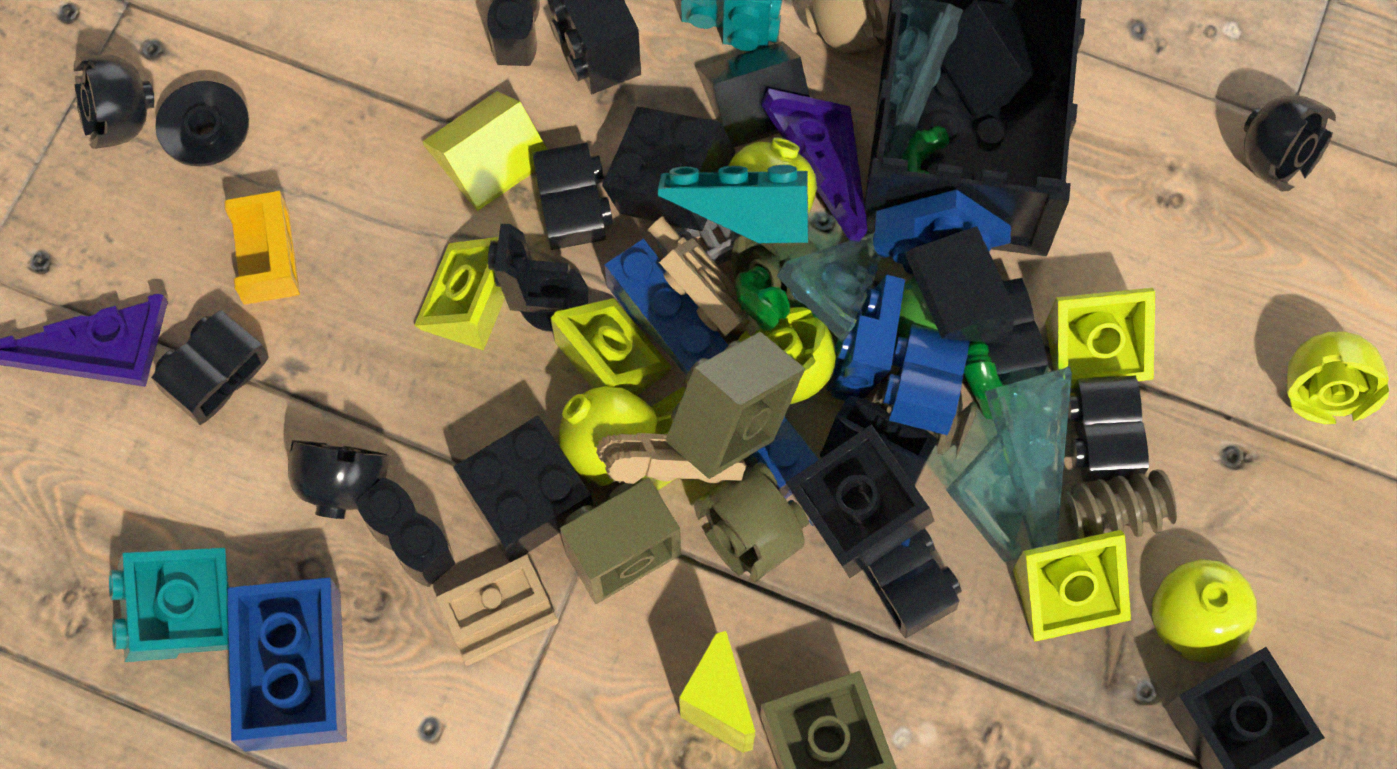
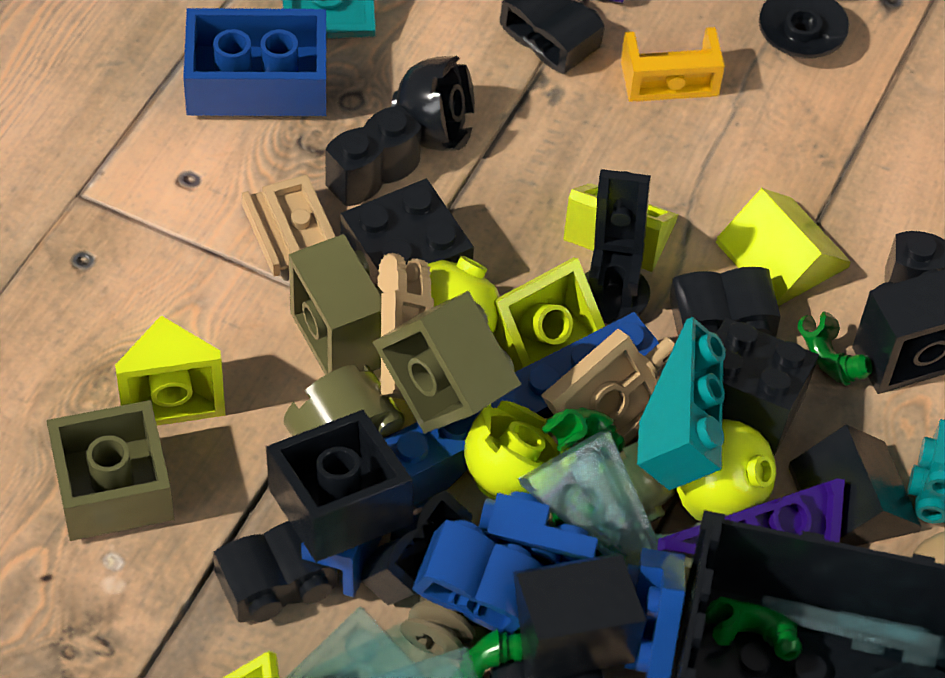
camera: 90 degrees right, 15 degrees down
none -> green piece [798,311,872,386]

